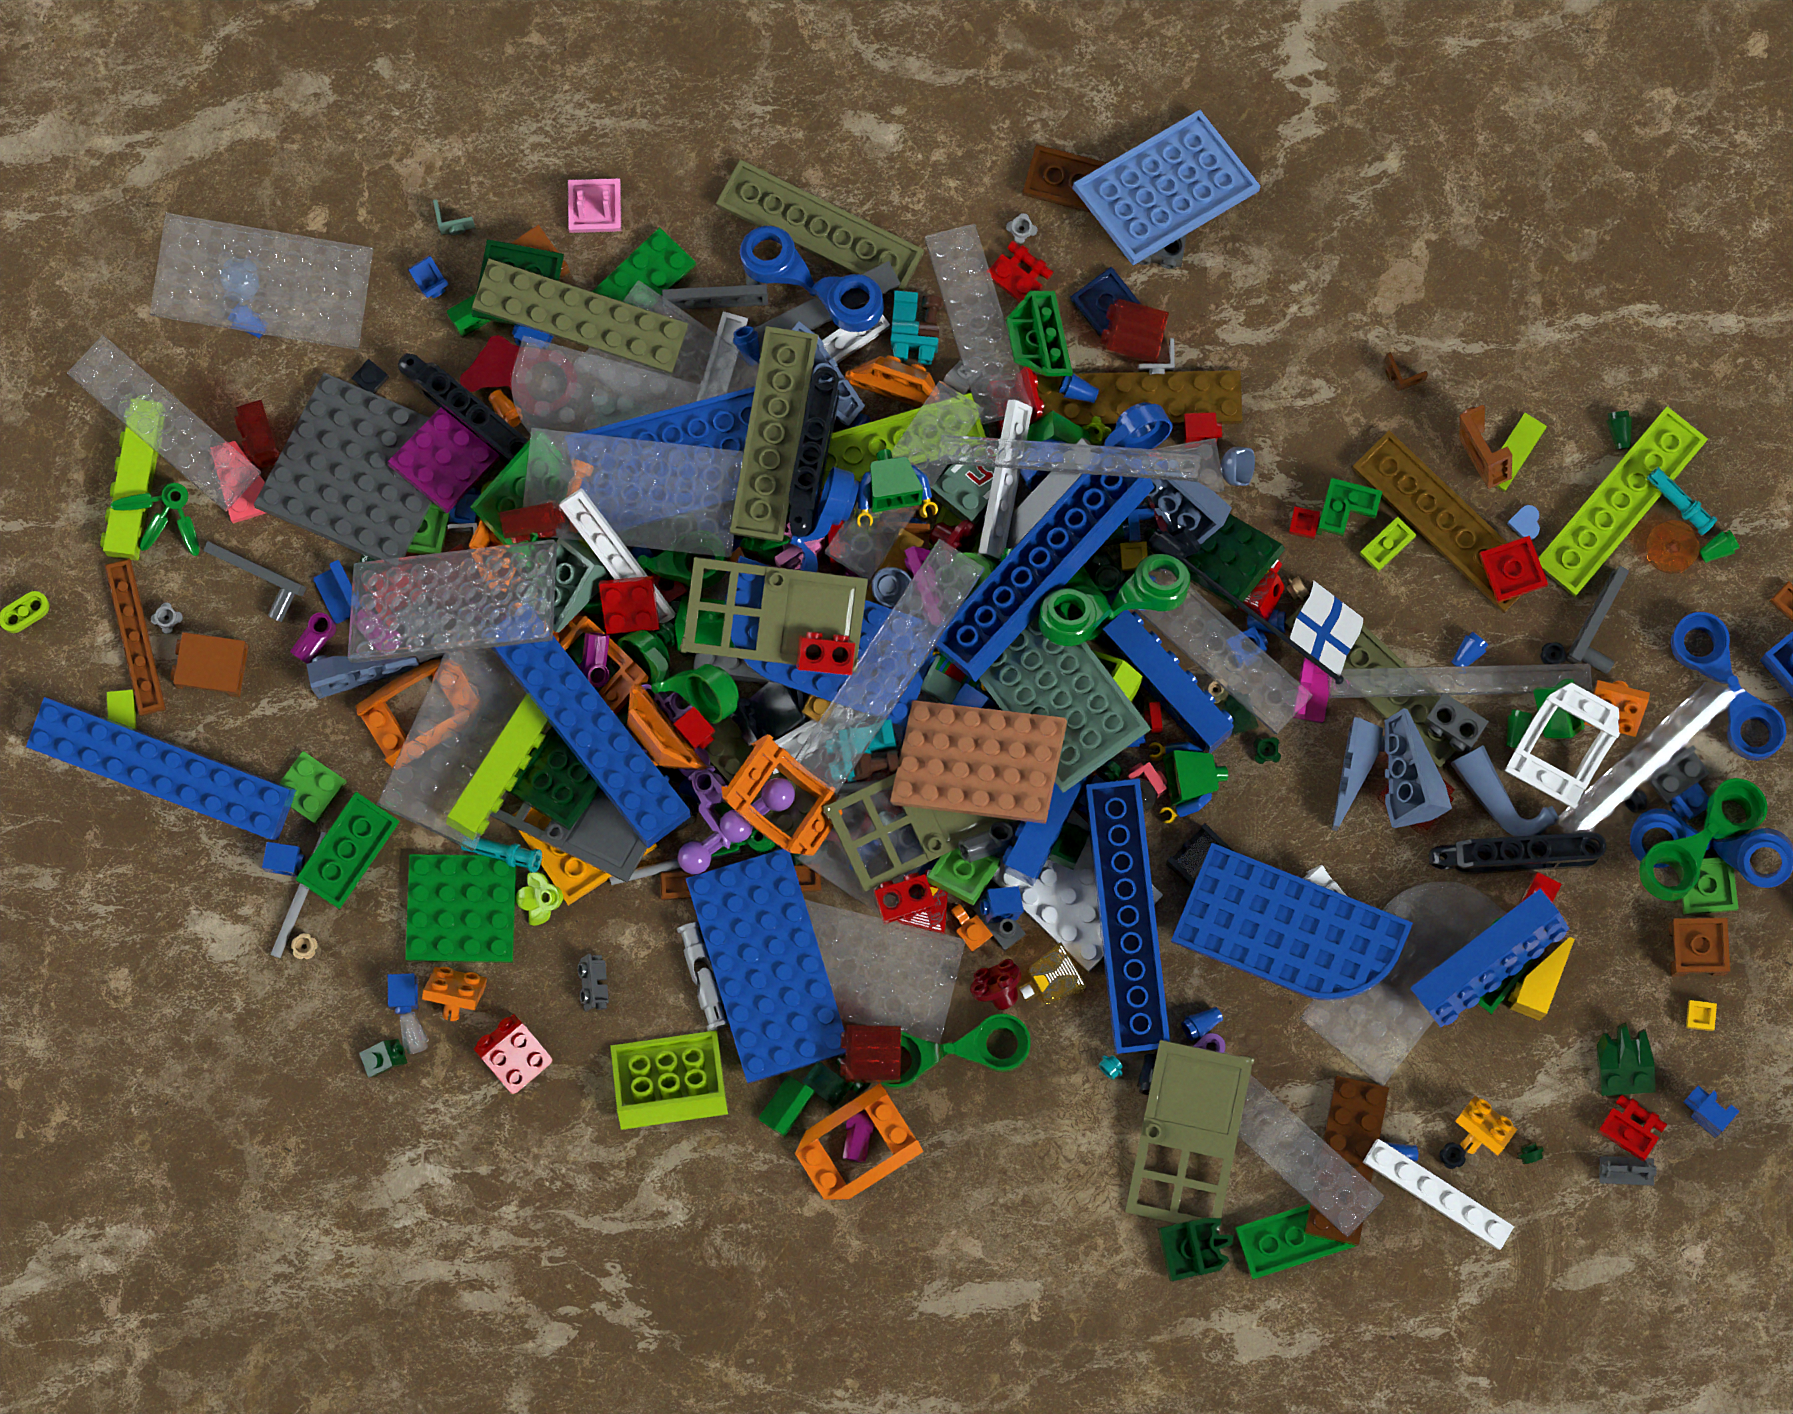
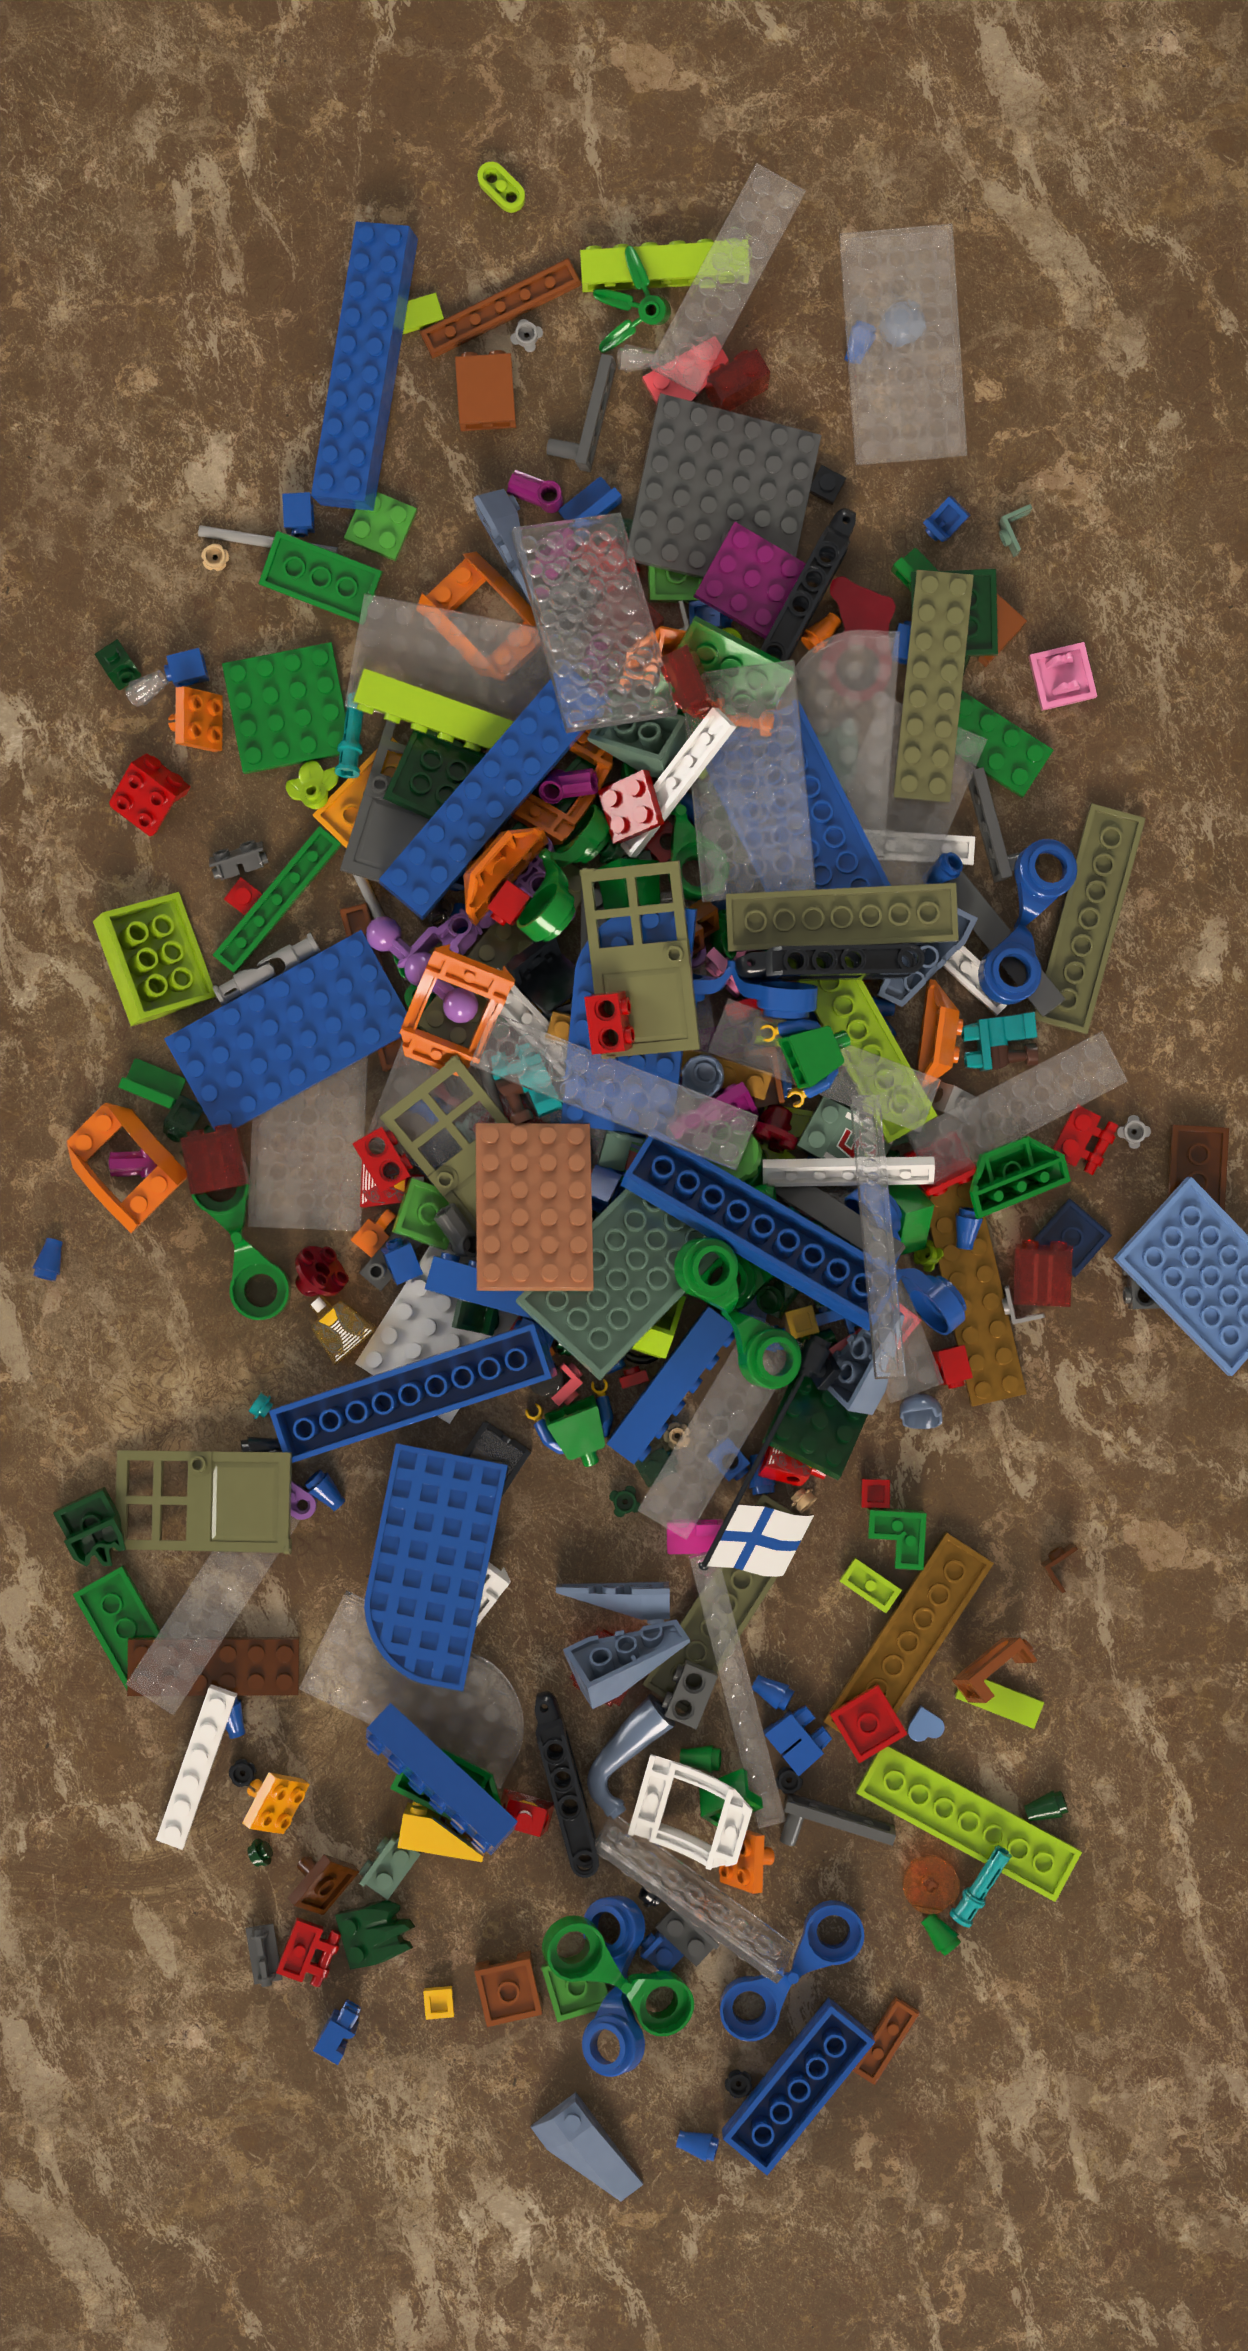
camera: 75 degrees right, 10 degrees up
none -> blue cone [33,1238,63,1281]
none -> green plate [213,826,342,974]
none -> red plate [224,877,263,915]
none -> reddish brown tile [288,1854,359,1915]
none -> sand green bracket [359,1832,421,1900]
none -> clear cone [617,344,659,373]
none -> blue hips [763,1705,832,1776]

